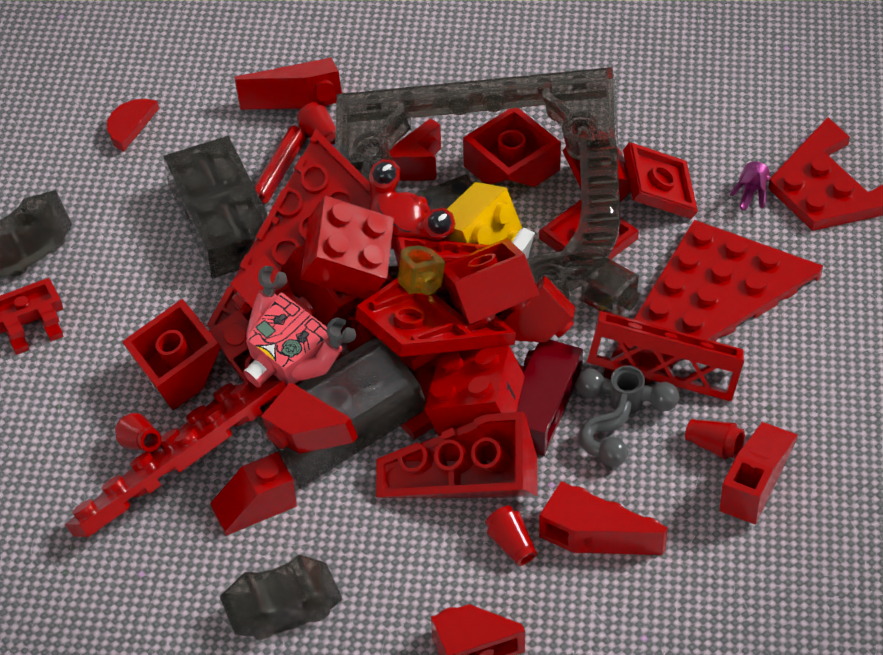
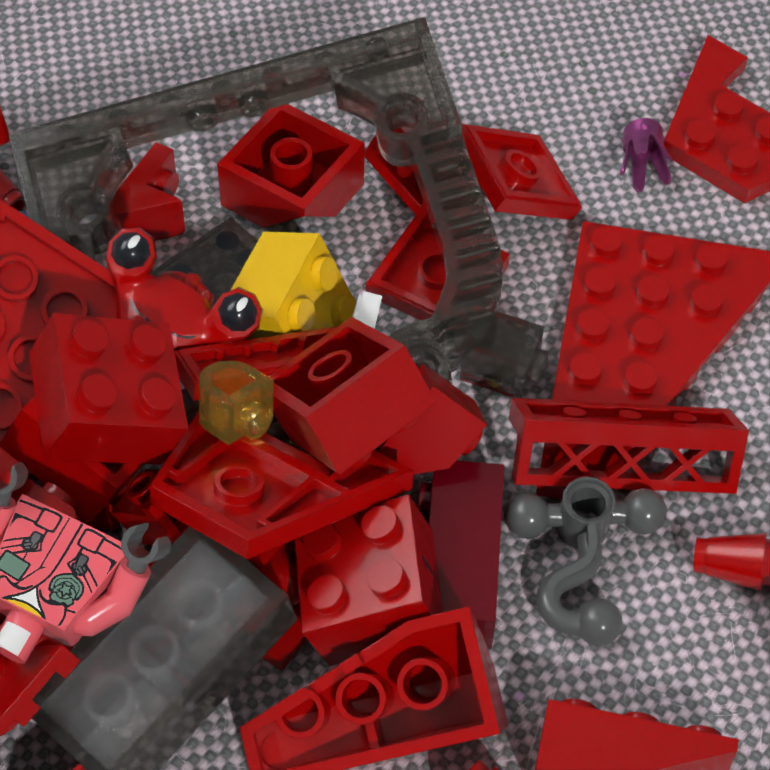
camera: 20 degrees left, 5 degrees up
red slope [261,382,358,454] -> none

